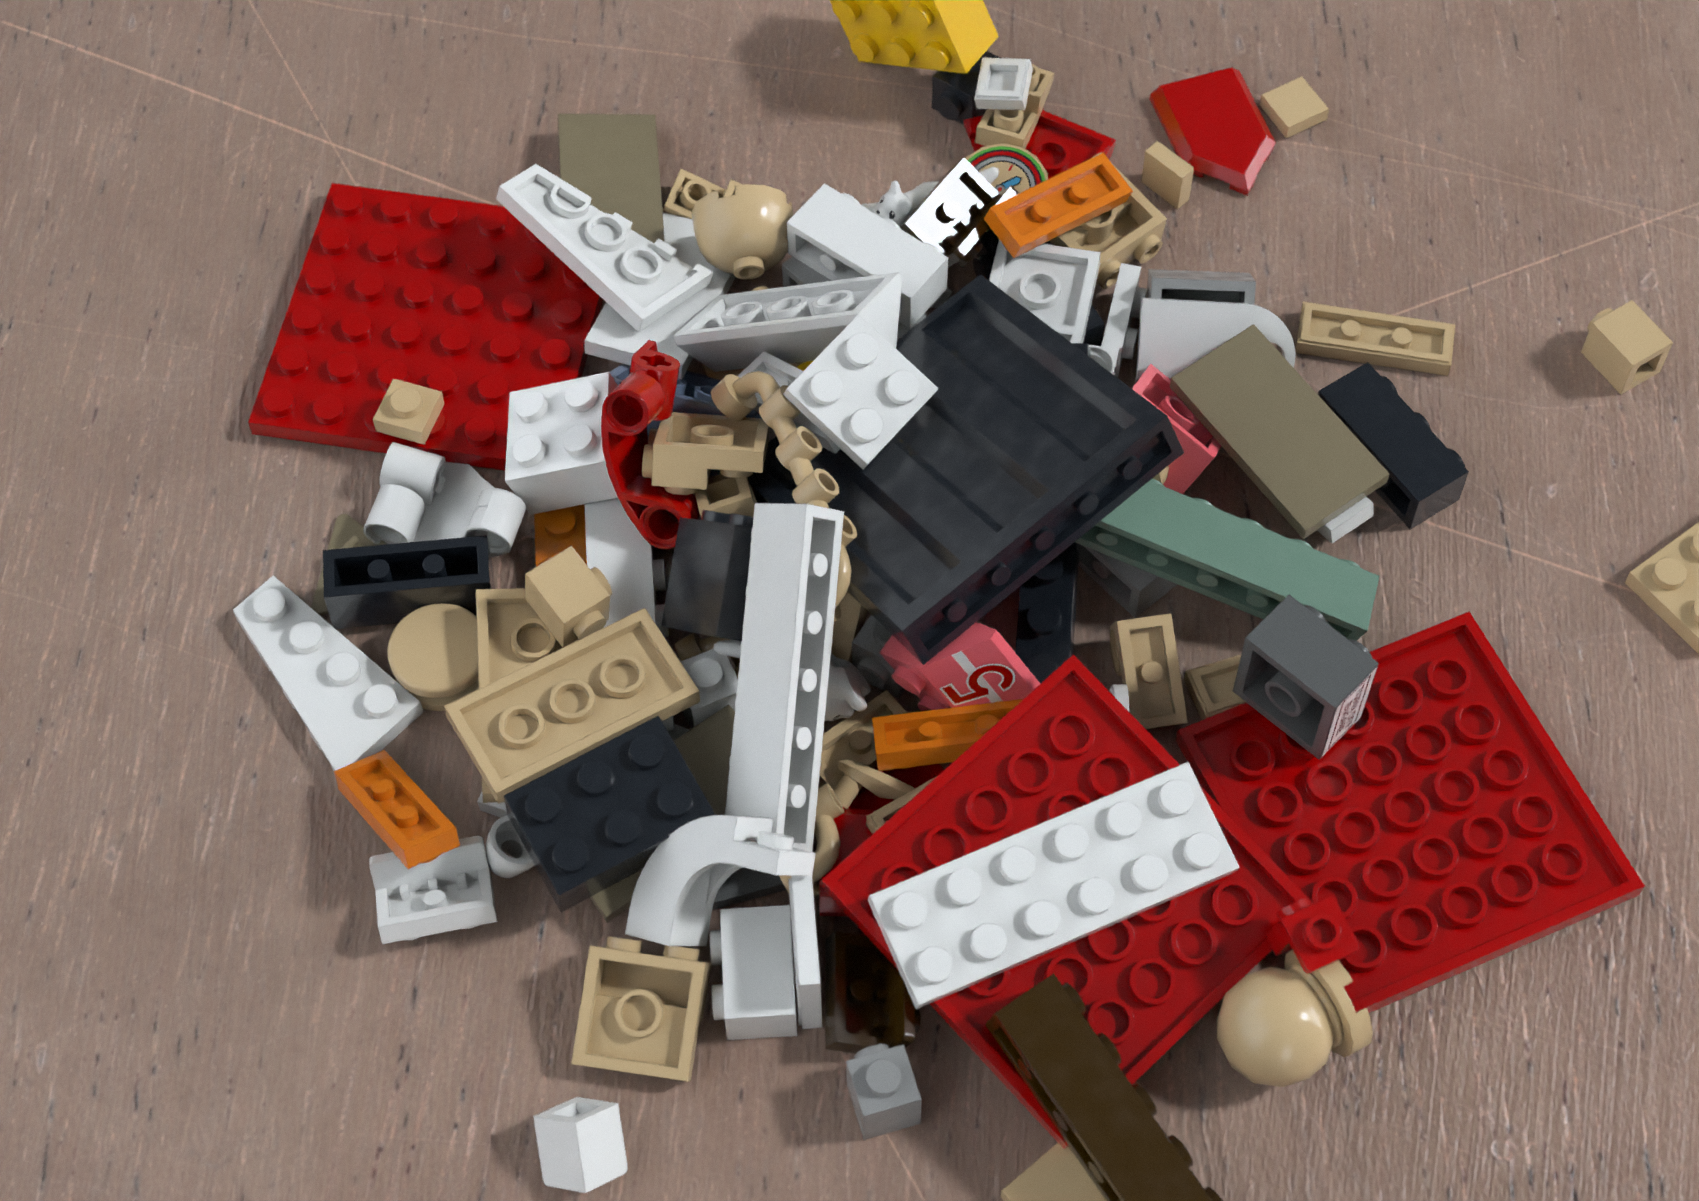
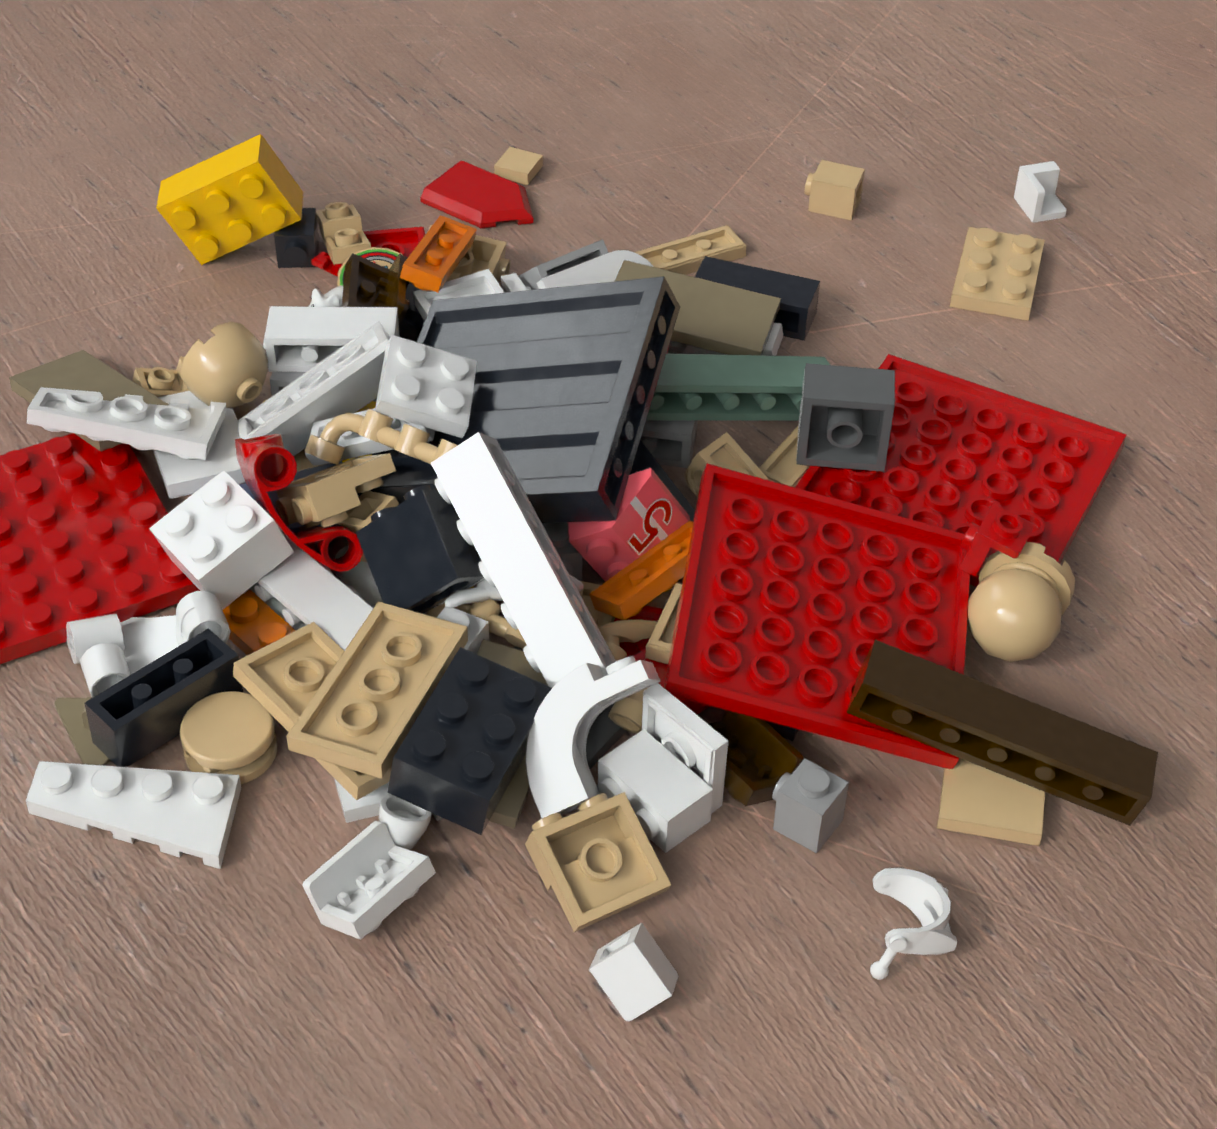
camera: 40 degrees left, 15 degrees down
orange plate [334,750,460,869] -> none
tan plate [373,378,445,445] -> none
tan brick [525,546,612,648] -> none
white plate [868,762,1240,1009] -> none
white tile [974,58,1033,110] -> none
tan tile [1141,141,1194,209] -> none

